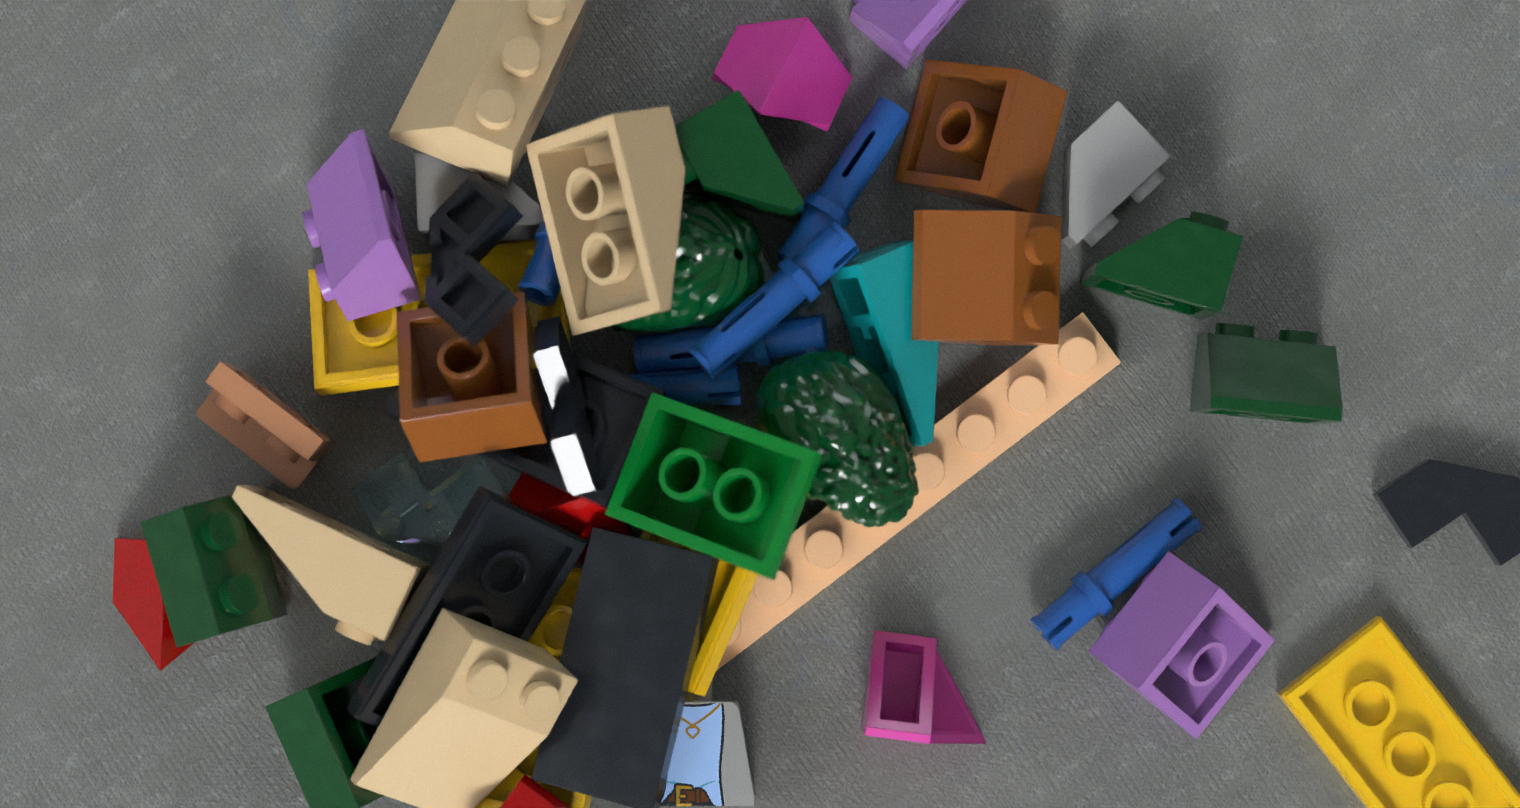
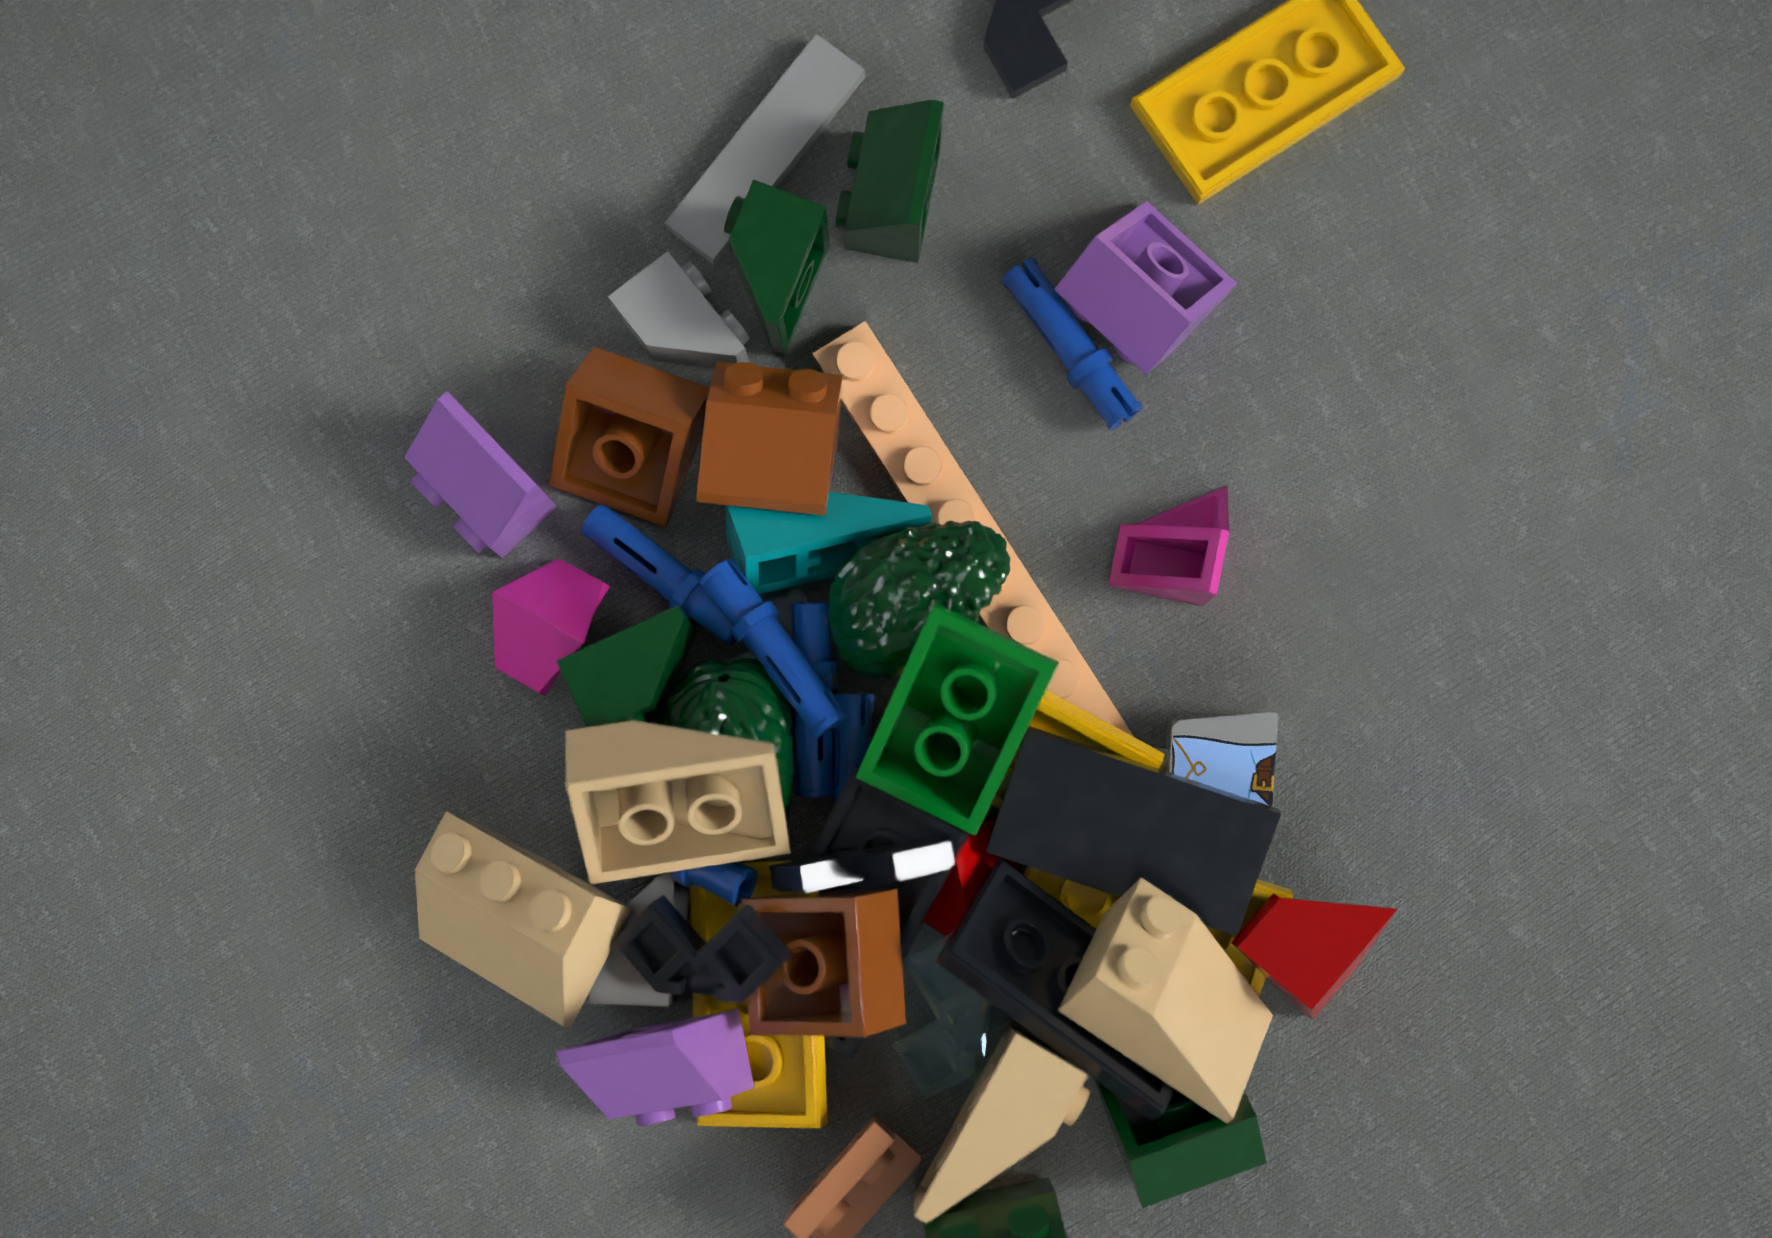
camera: 85 degrees left, 5 degrees down
none -> light grey tile [664,34,865,266]

